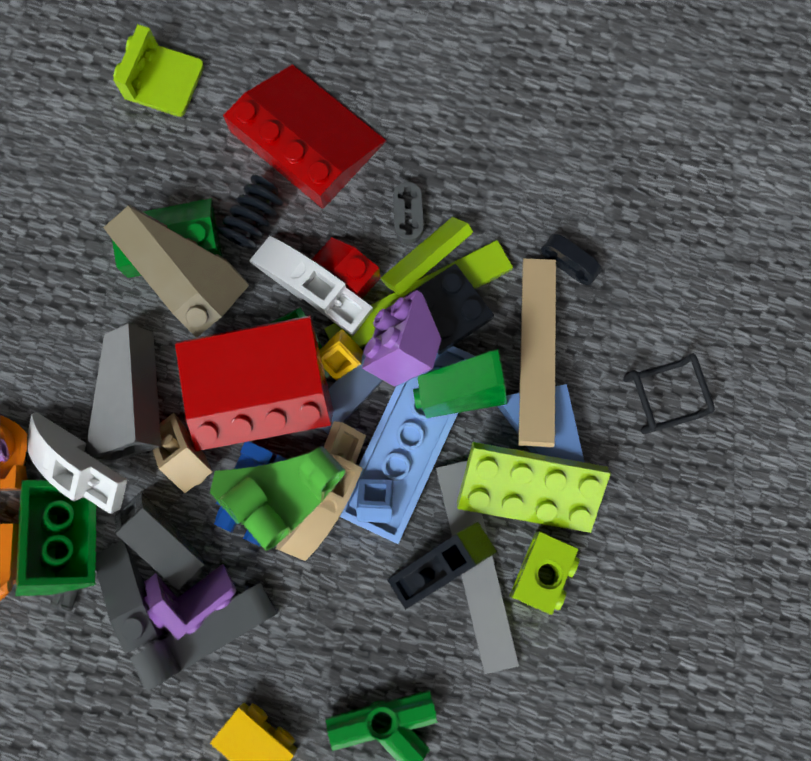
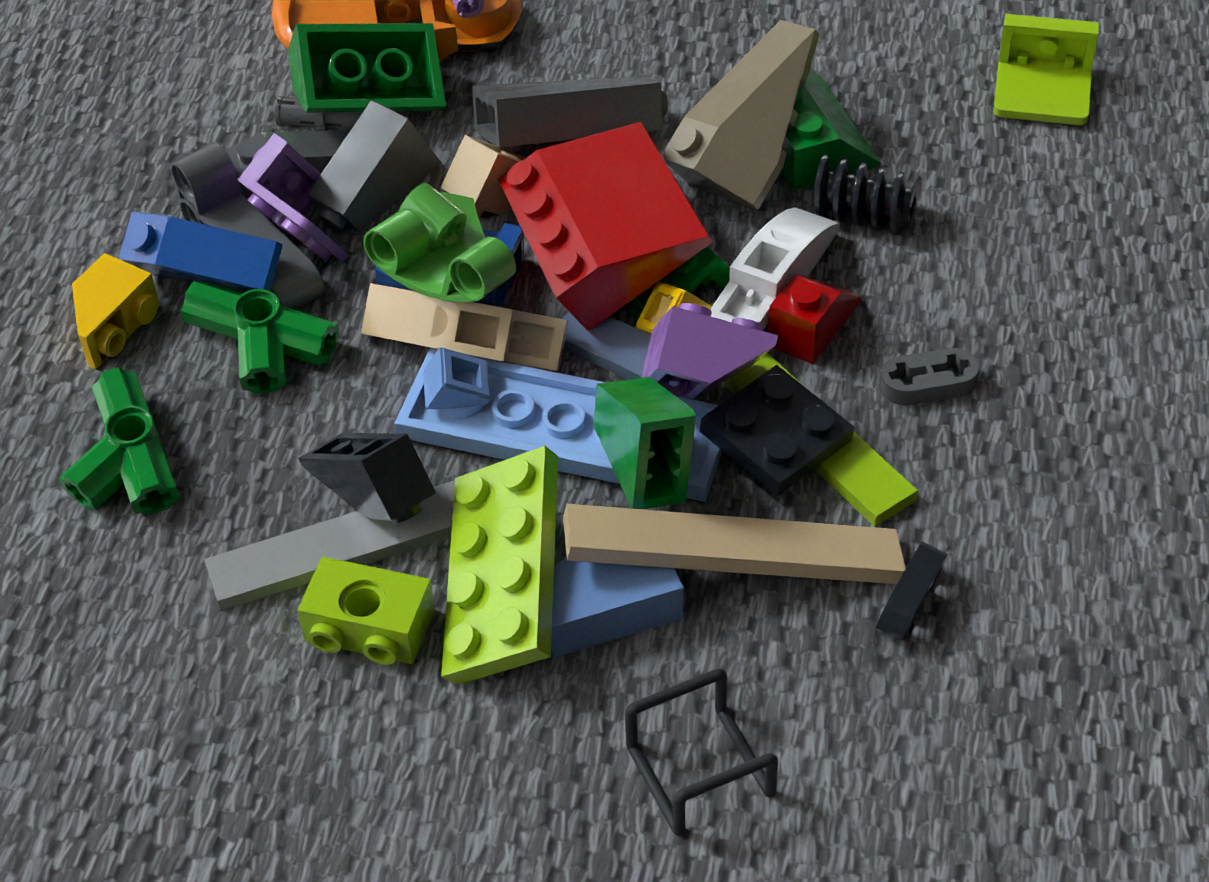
camera: 85 degrees right, 30 degrees down
white slope [28,412,128,514] -> none
red slope [223,64,386,209] -> none
lime tile [380,217,473,295] -> none
none -> blue slope [118,212,283,291]
none -> green piece [181,281,339,394]

